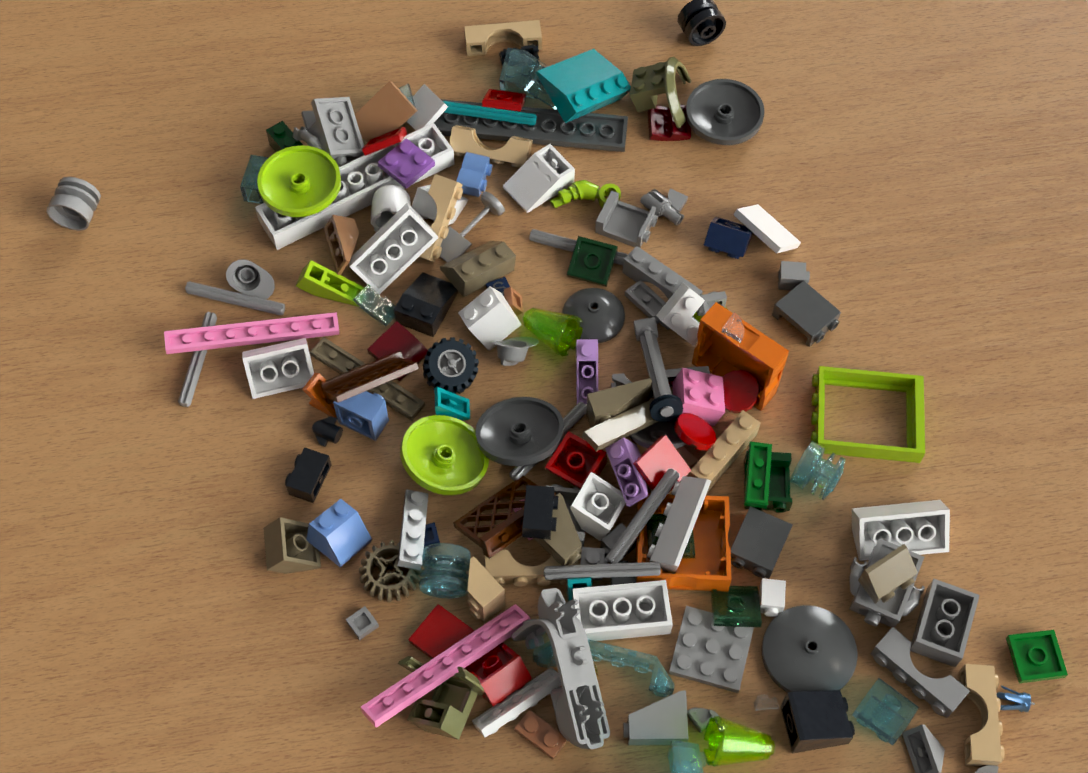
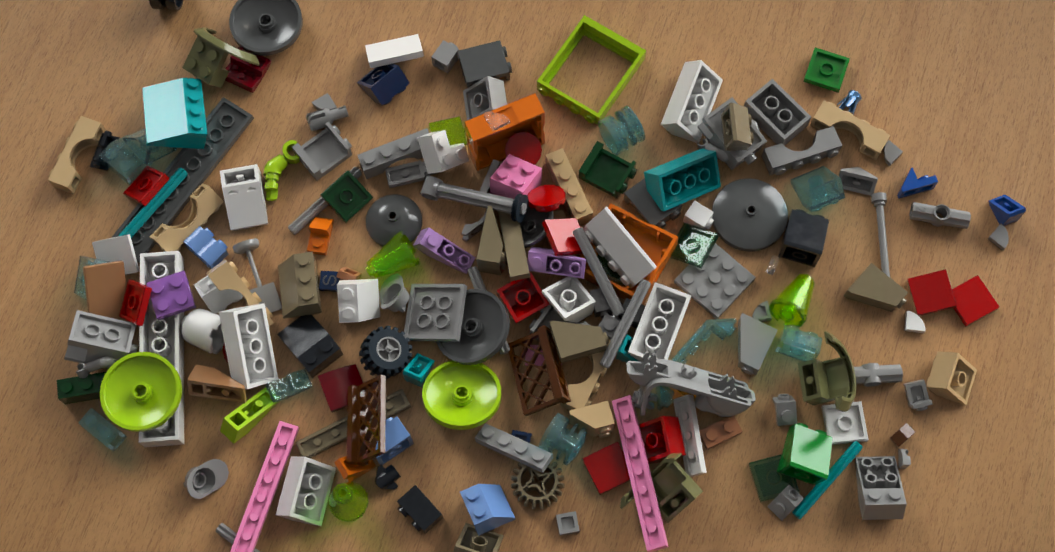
camera: 60 degrees left, 10 degrees up
light grey axle [185,281,285,315] -> none
black brick [522,485,559,540] -> none
light grey bracket [697,291,727,318] -> none
green tile [744,441,772,508] -> none
none -> orange slope [307,217,334,256]
none -> clear neon green cone [328,481,369,522]
none -> light grey plate [403,284,467,342]
none -> light grey slope [463,76,507,120]
none -> teal slope [644,148,721,211]

